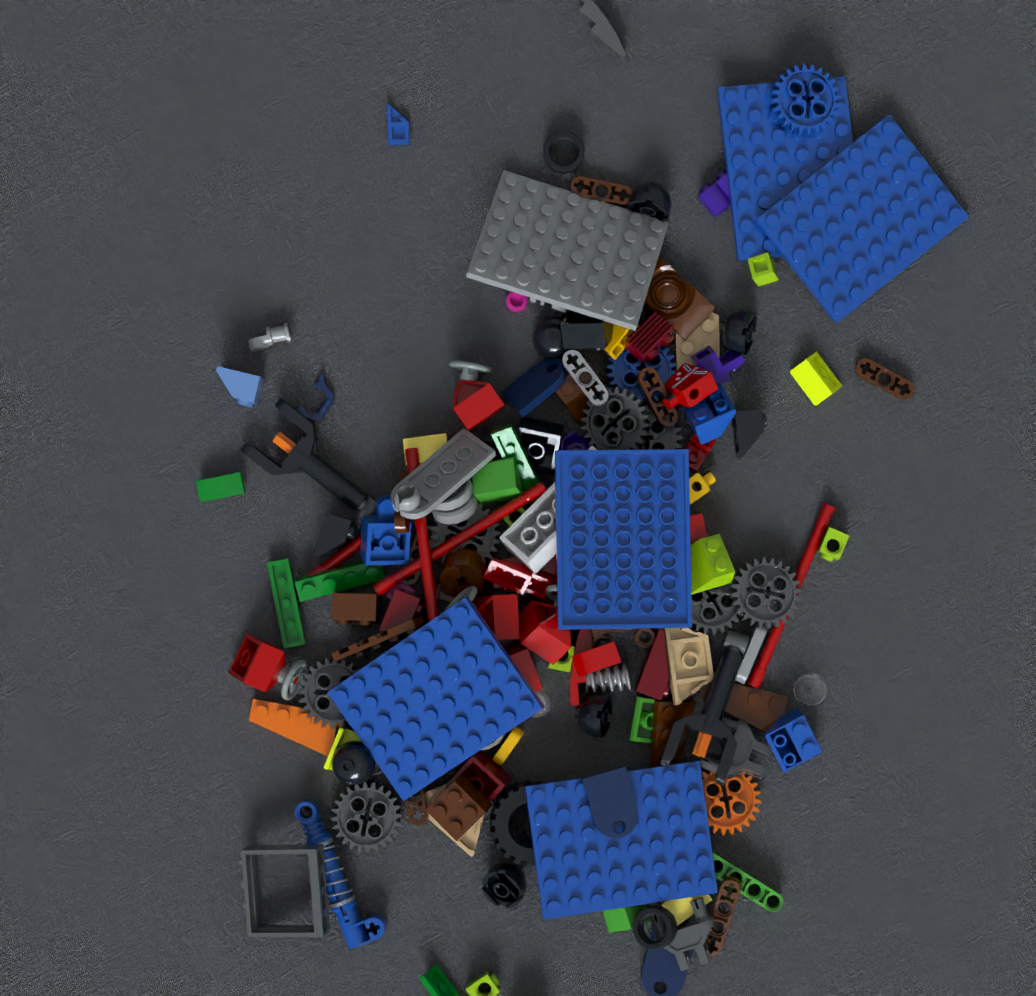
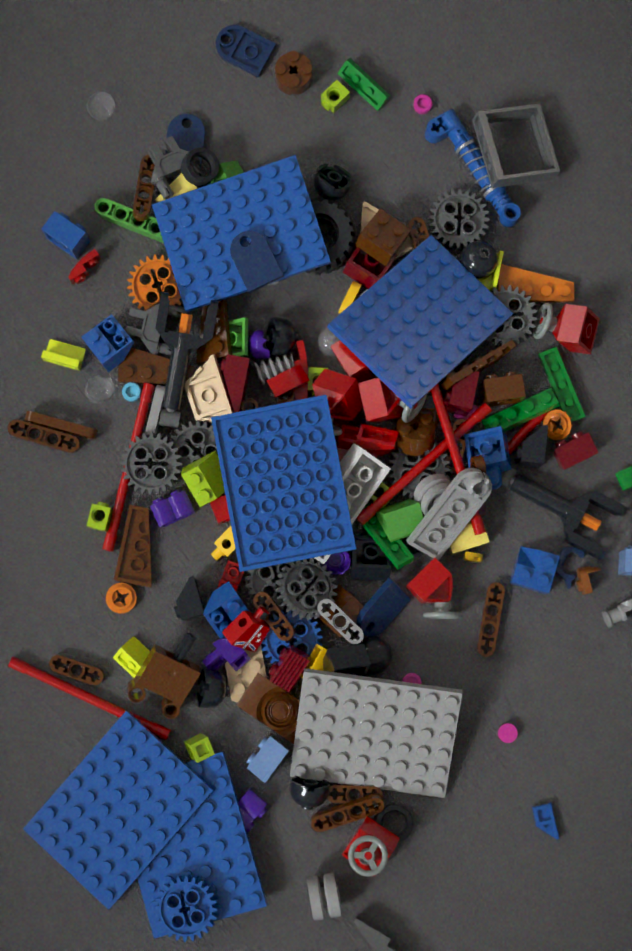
camera: 170 degrees right, 5 degrees down
none -> reddish brown beam [7,419,81,454]
none -> red piece [8,656,171,740]
none -> reddish brown beam [24,411,98,440]
none -> blue brick [41,211,90,260]
none -> neon yellow panel [41,339,86,371]
none -> red slope [68,249,101,285]
none -> orange gear [106,583,137,614]
none -> reddish brown wing [114,505,152,588]
none -> medium azure tile [122,382,142,402]
none -> reddish brown piece [127,633,201,719]
none -> dark purple brick [150,489,195,529]
none -> medium blue slope [247,736,289,783]
none -> dark purple hair [248,330,270,359]
none -> light grey wheel [307,872,341,921]
none -> reddish brown beam [311,793,384,832]
none -> piece [342,816,400,877]
none -> dark pink tile [413,94,432,114]
none -> yellow tile [463,552,483,562]
none -> reddish brown beam [477,582,505,657]
none -> dark pink tile [498,723,518,743]
none -> blue slope [509,546,560,594]
none -> orange gear [543,409,573,440]
none -> dark red brick [551,430,599,470]
none -> dark orange plate [576,566,601,595]

